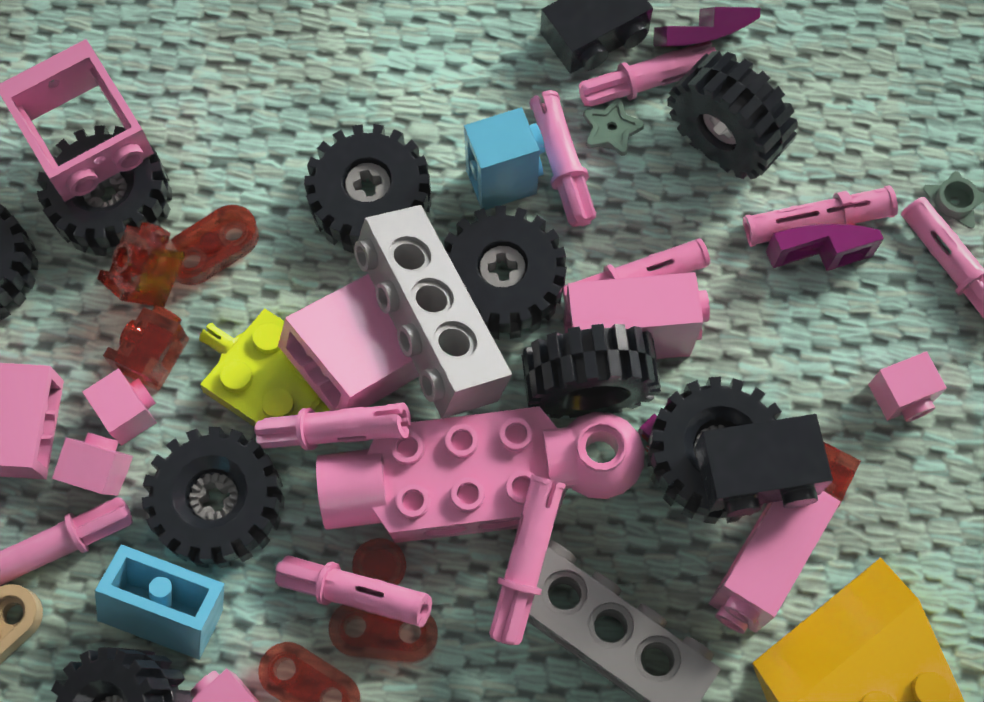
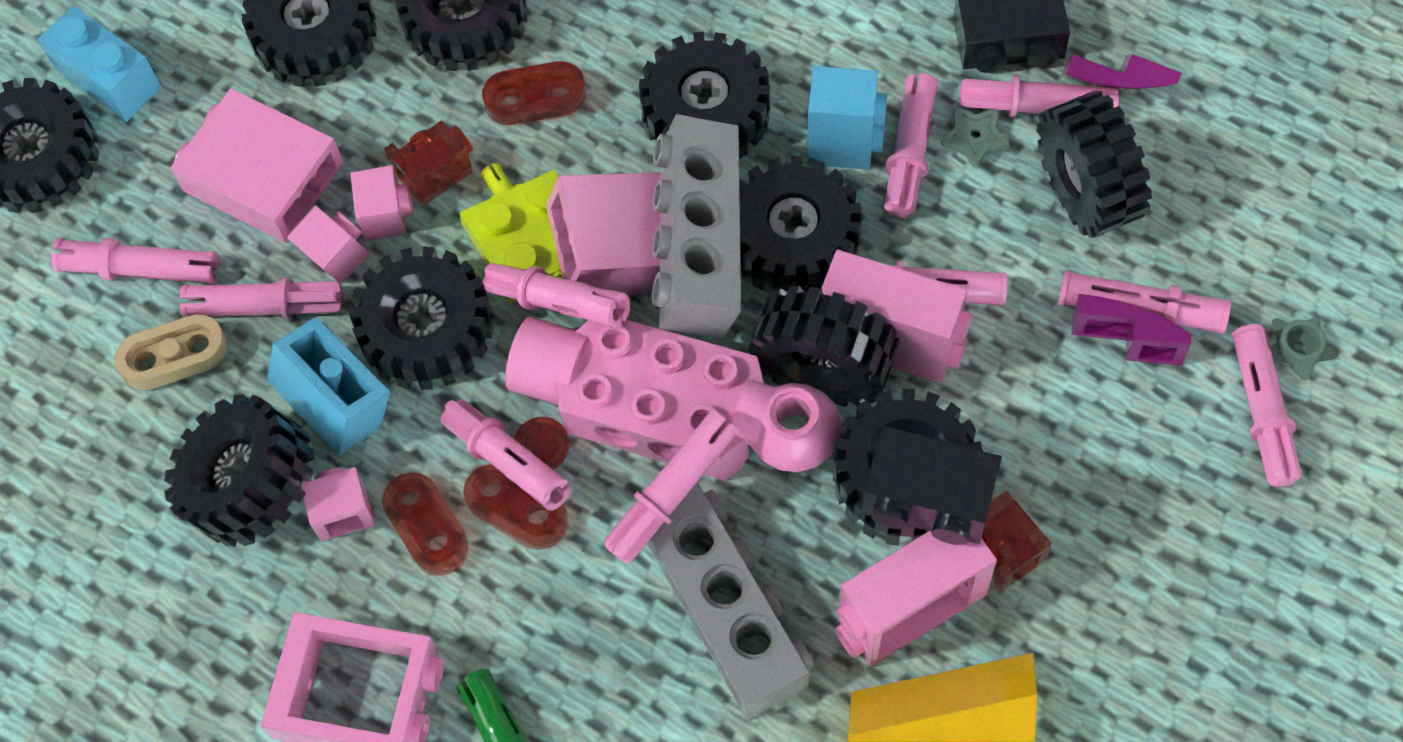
camera: 30 degrees right, 5 degrees down
clear red brick [97,222,186,308] -> none
bright pink plate [868,351,947,422] -> none

